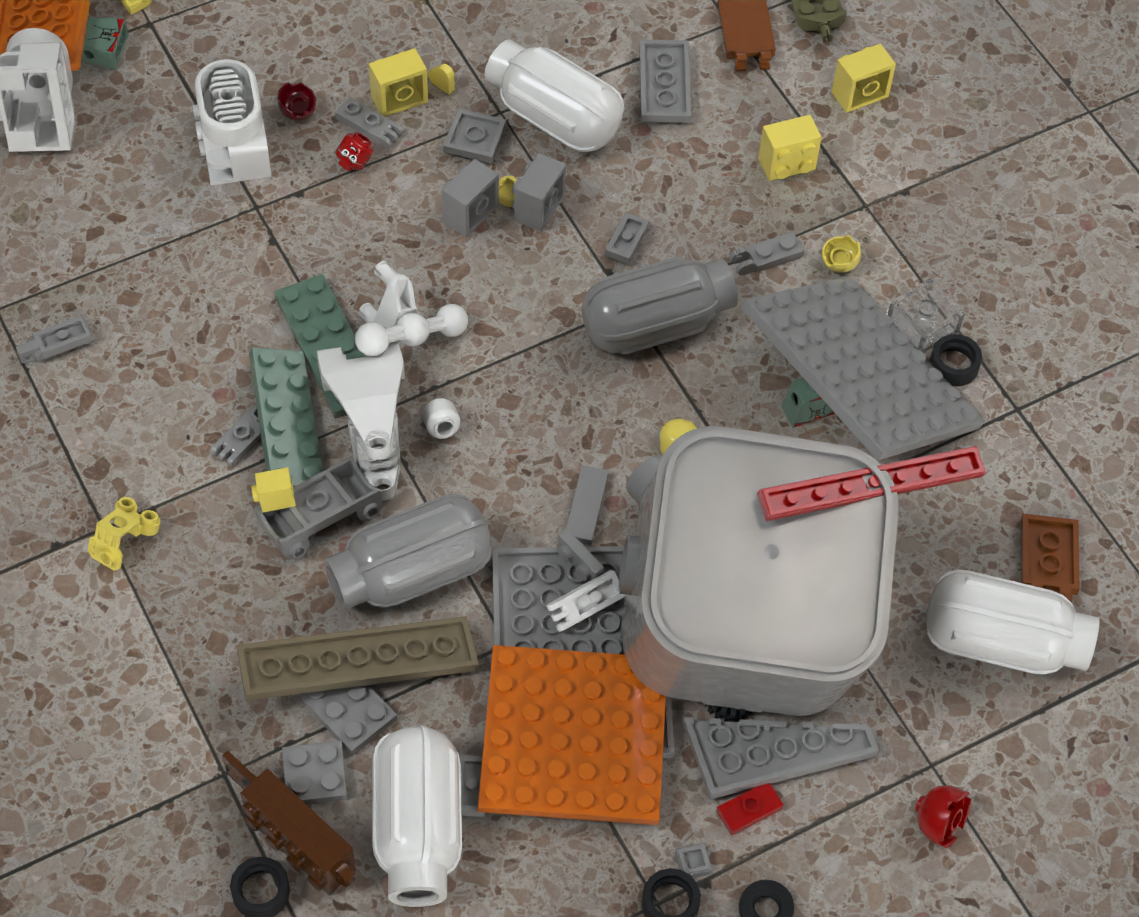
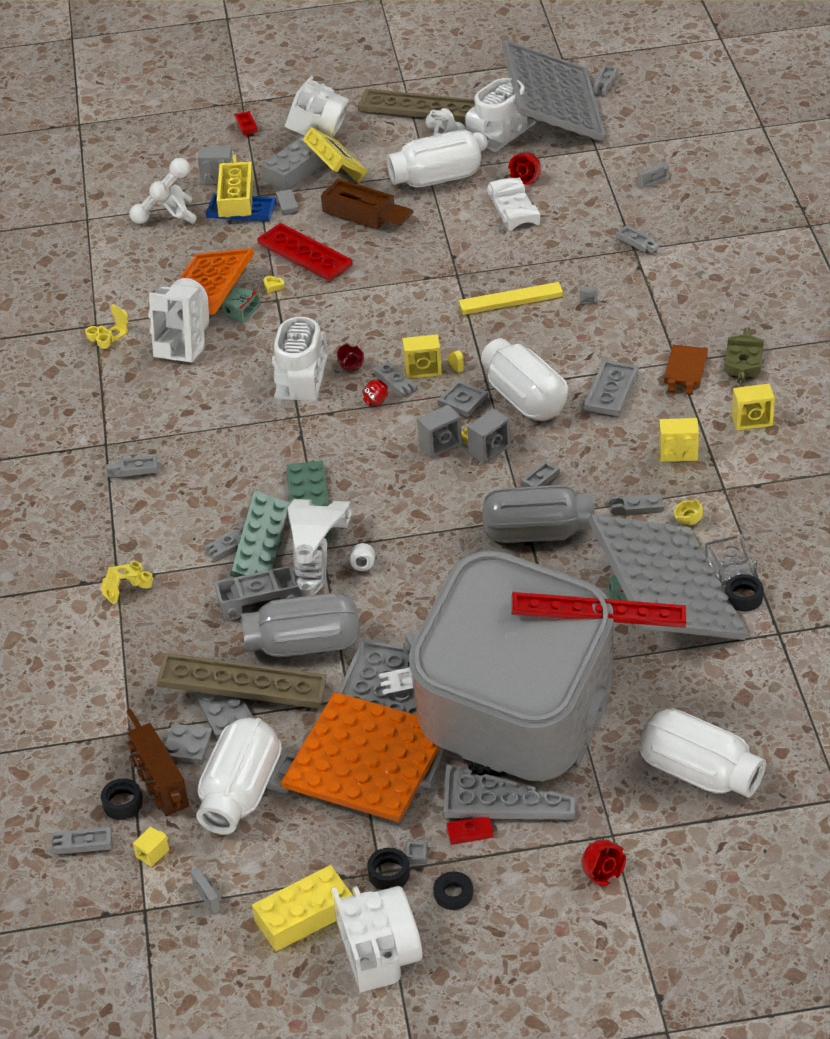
camera: 25 degrees right, 15 degrees down
light yellow brick [251,467,296,513] -> none
white connector [355,261,468,356] -> none
dark orange tile [1021,513,1080,603] -> none

